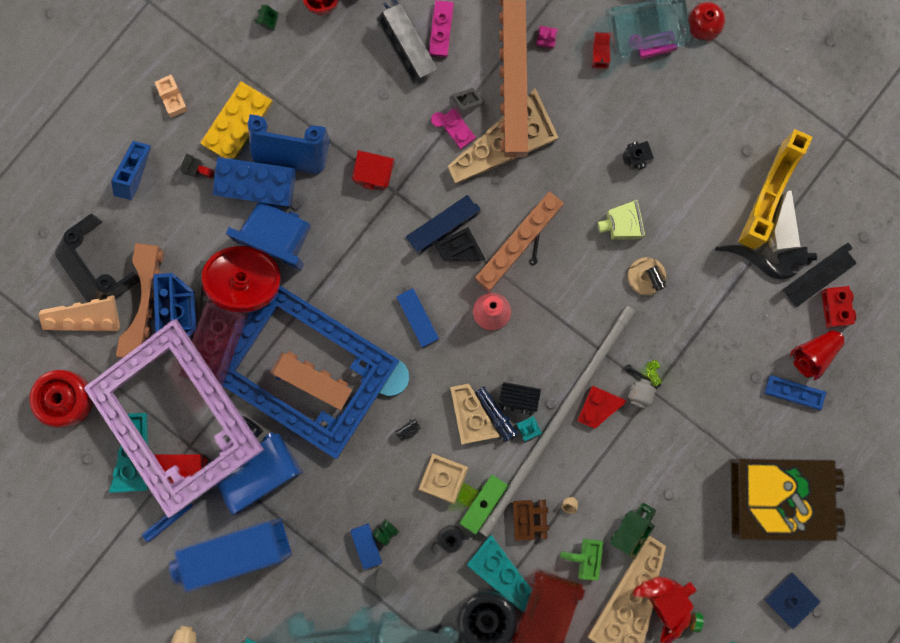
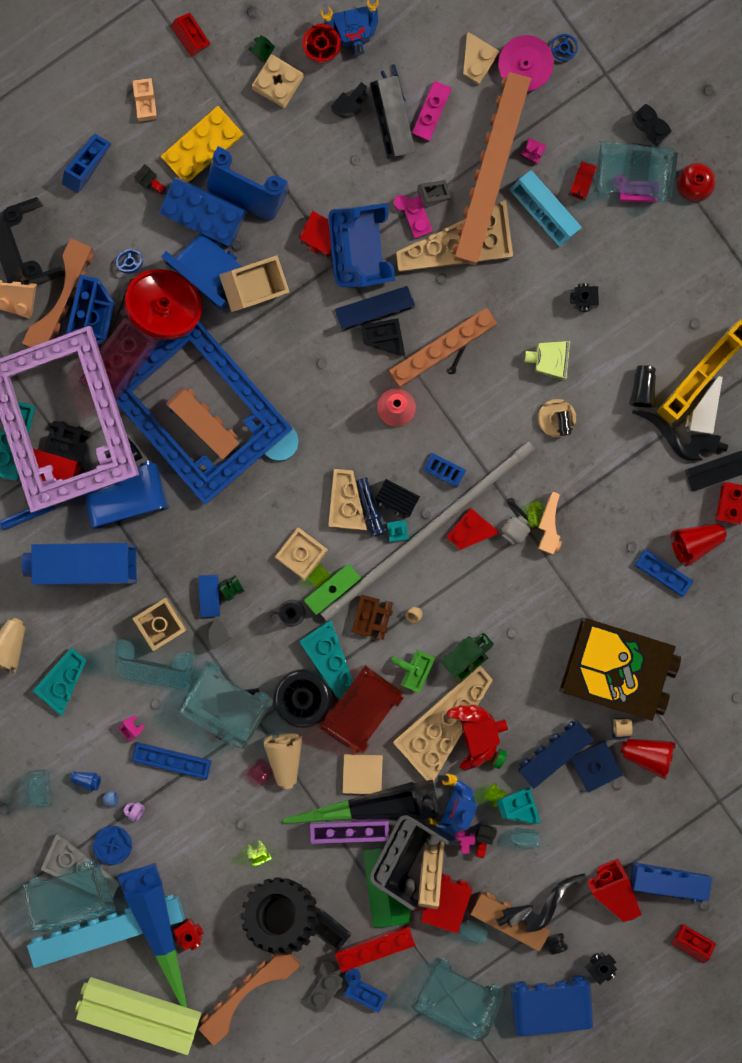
camera: 10 degrees right, 5 degrees up
black pin [395,419,421,441] -> none
blue tile [396,288,439,348] -> none
none -> black plate [44,421,91,463]
none -> blue piece [116,249,143,274]
none -> tan brick [132,598,188,651]
none -> red slope [171,13,211,57]
none -> tan piece [219,255,289,312]
none -> tan brick [252,55,304,108]
none -> blue windscreen [328,203,395,287]
none -> black brick [331,82,368,118]
none -> blue slope [423,453,466,488]
none -> medium azure brick [509,170,582,247]
none -> dark blue brick [518,720,594,789]
none -> light nougat slope [537,492,562,555]
none -> tan leg [611,718,632,738]
none -> red cone [620,738,676,780]
none -> black plant [629,365,656,408]

